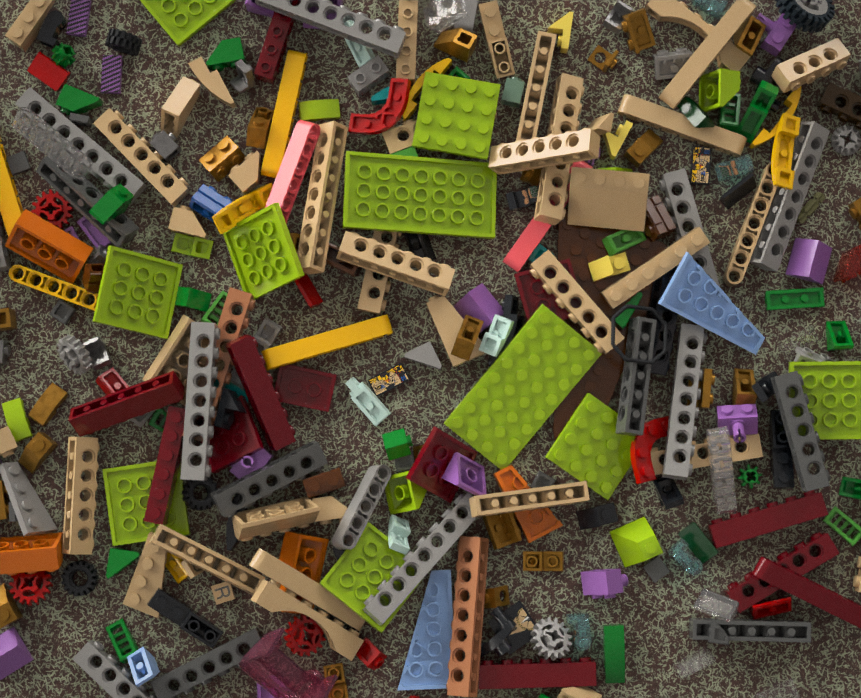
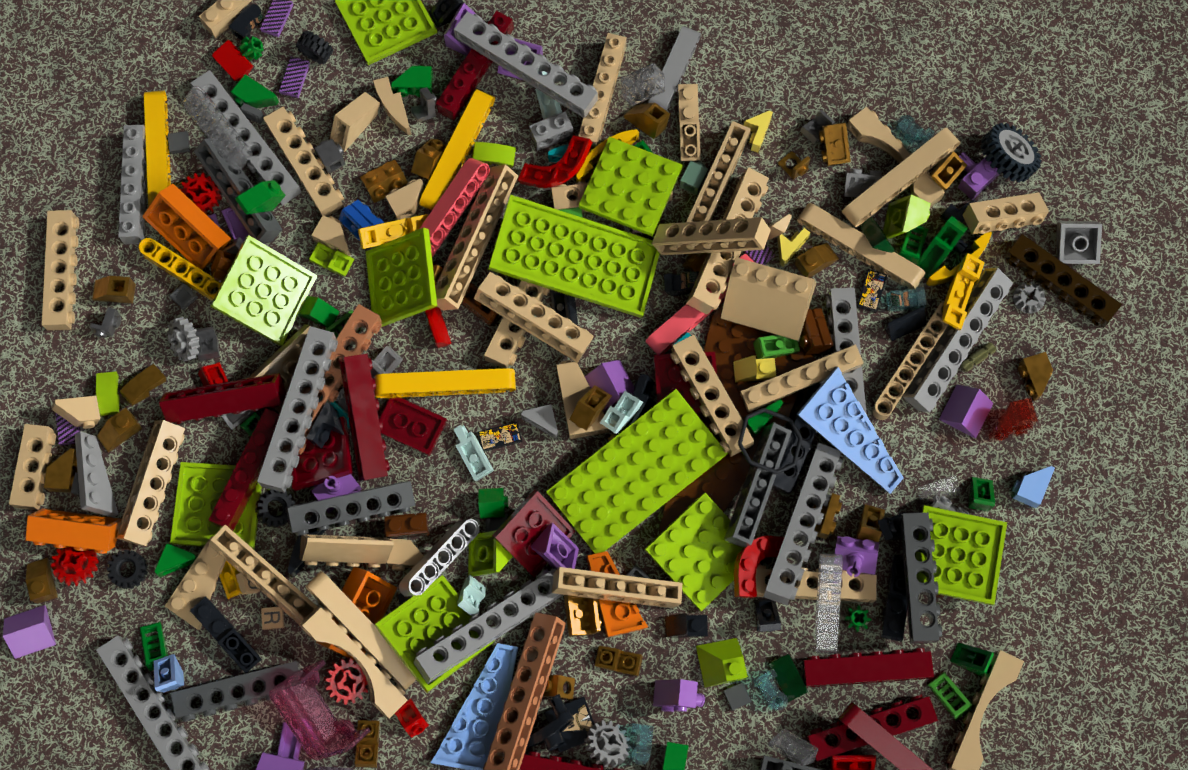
camera: 10 degrees right, 10 degrees down
green plate [764,287,825,311] -> none

